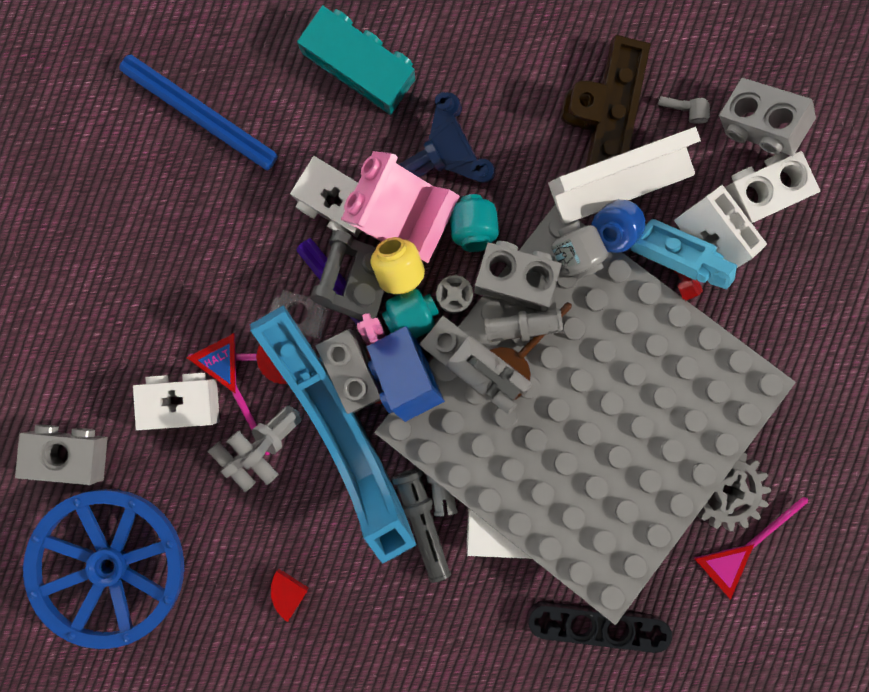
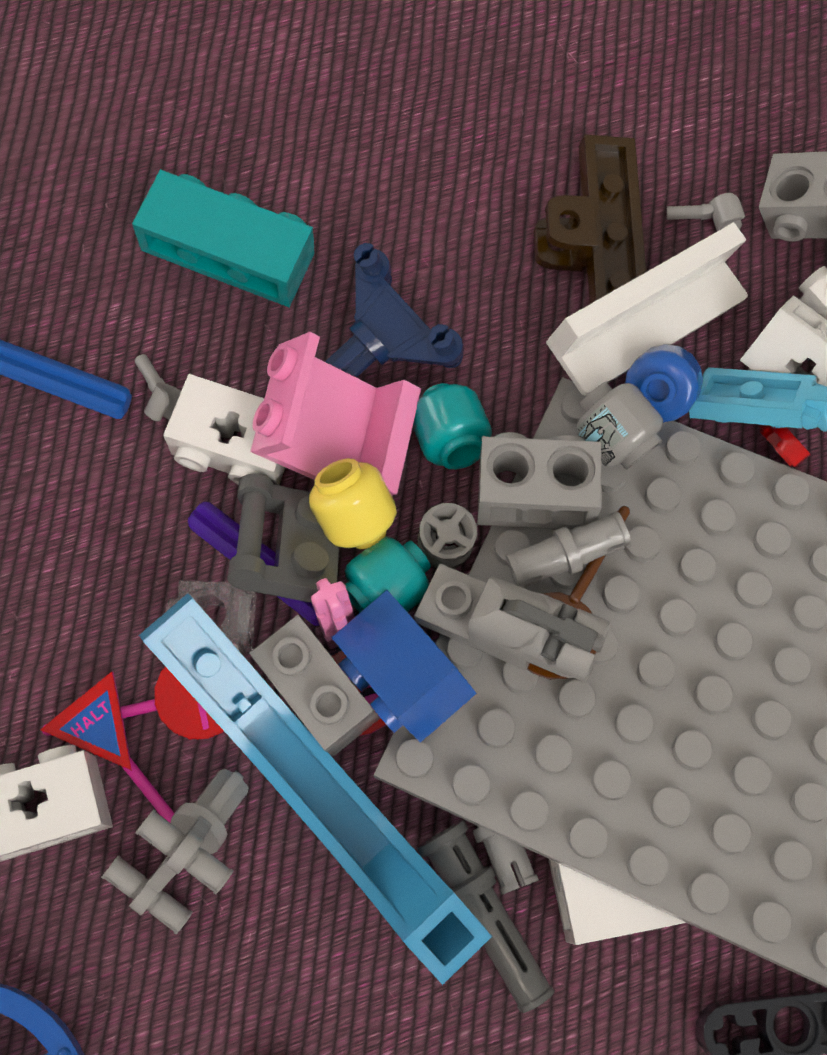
camera: 25 degrees left, 15 degrees down
none -> light grey hand [135,354,181,422]

